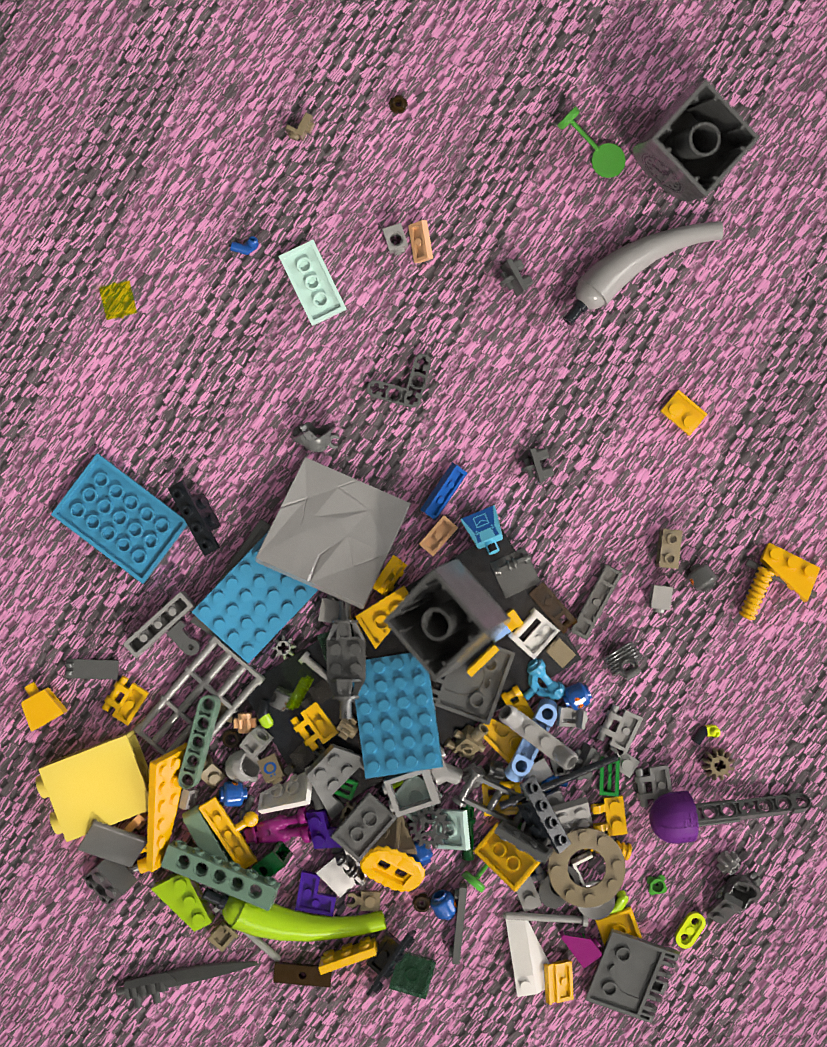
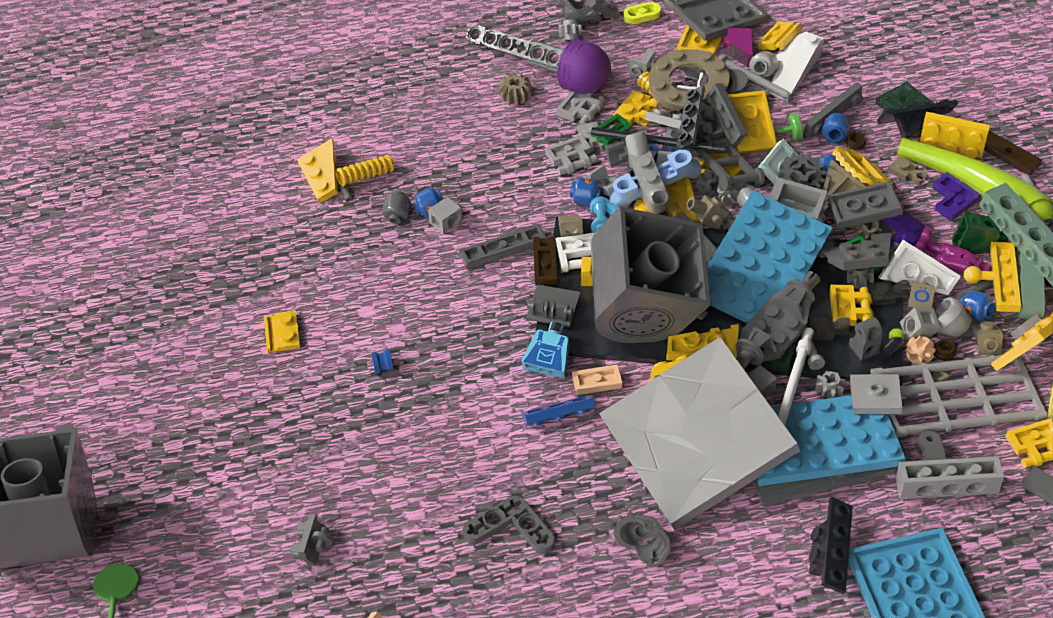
camera: 135 degrees left, 40 degrees down
sand green beam [178,695,221,789] -> none
clear neon green piece [286,675,314,710] -> none
hinge [316,849,367,897] -> none
dark tan gear [336,717,359,740] -> none
dark grey hips [520,448,554,483] -> none
light grey animal [563,221,723,326] -> none
dark grey piece [603,641,644,681] -> none
bright green plate [646,874,667,895] -> none
dark tan brick [655,528,683,569] -> none
arm [692,724,721,745] -> none
none -> blue wheel [371,349,394,374]
none -> blue head [413,187,443,218]
none -> light grey bracket [628,48,657,76]
none -> light grey head [749,51,778,78]
none -> white bar [778,328,814,426]
none -> light grey plate [850,374,902,414]

